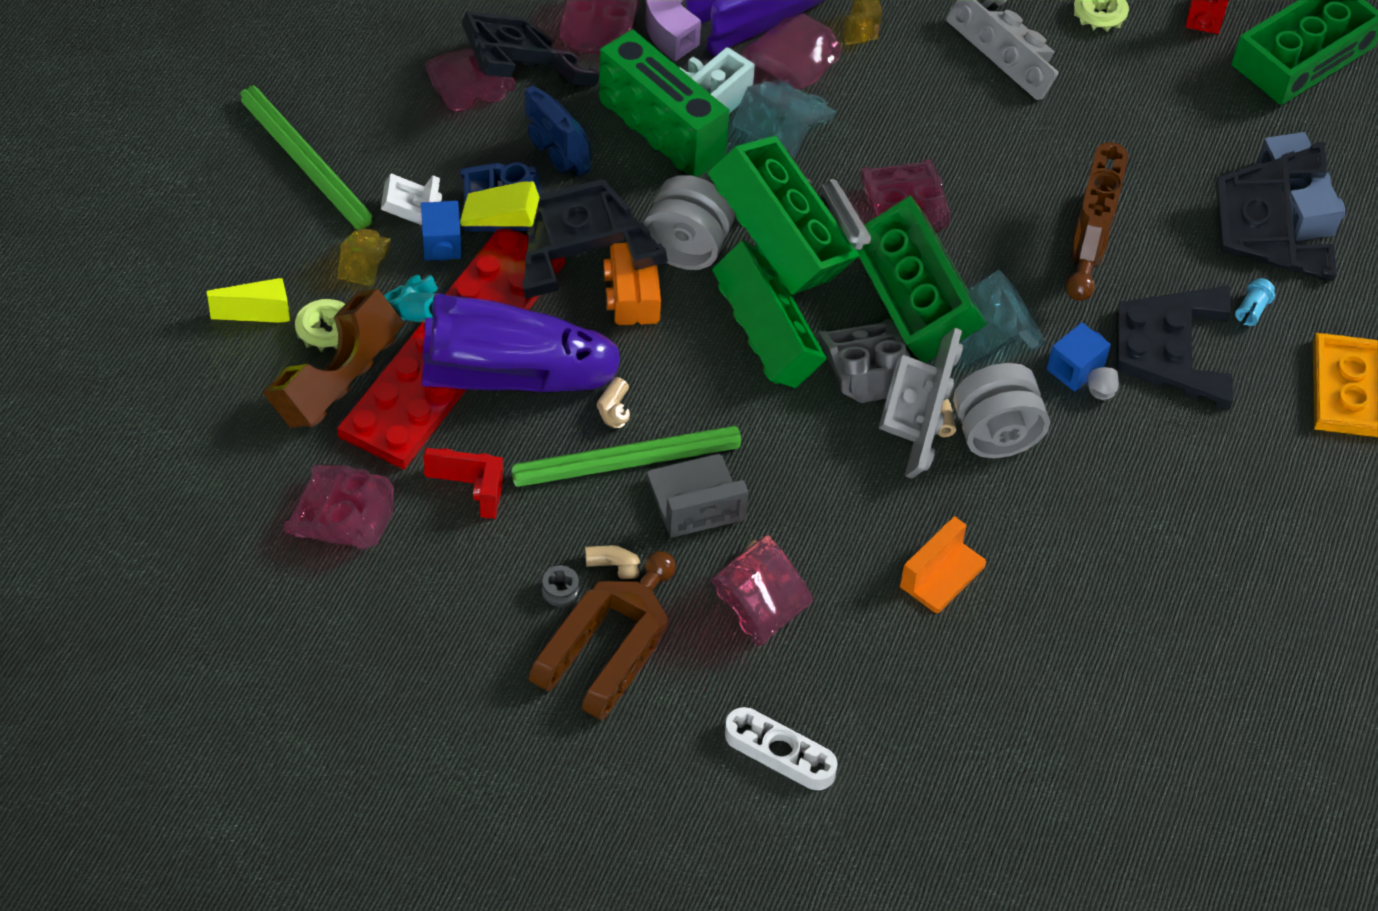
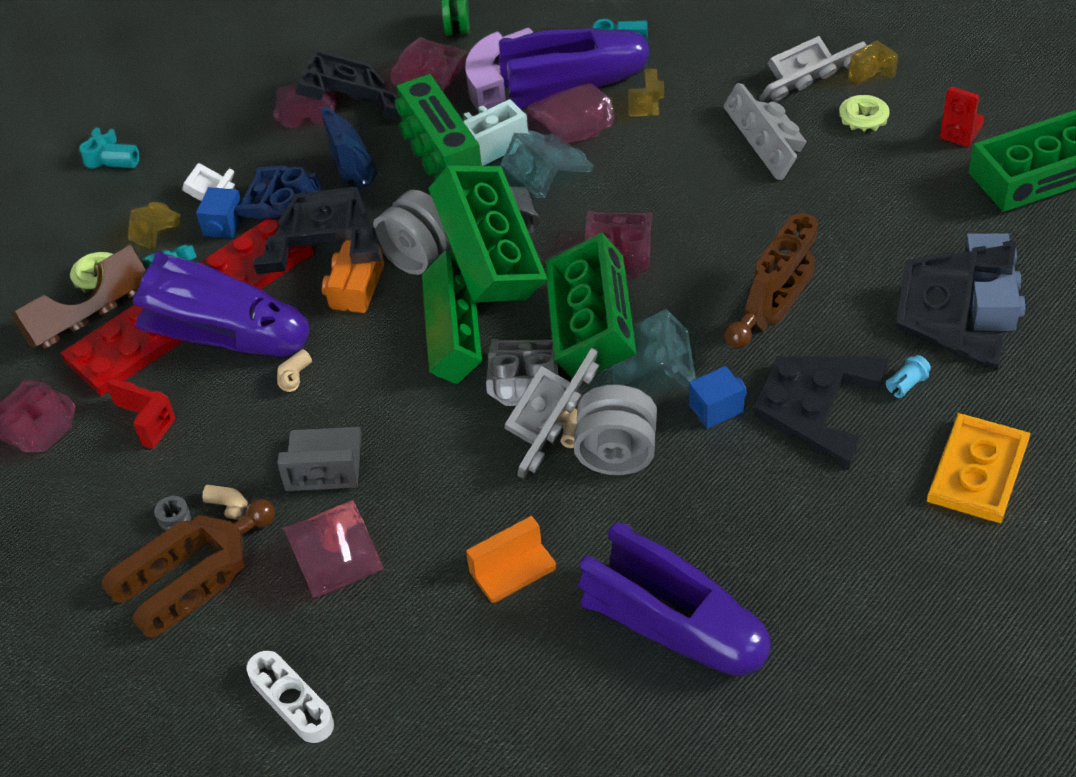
camera: 25 degrees right, 5 degrees down
neon yellow slope [206,278,290,323] -> none
bright green axle [240,86,372,231] -> none
neon yellow slope [460,182,540,227] -> none
bright green axle [511,426,741,487] -> none
light grey axle [820,179,871,250] -> none
light grey hinge [1087,367,1119,400] -> none
none -> teal bar [79,128,139,168]
none -> dark purple piece [578,522,771,676]

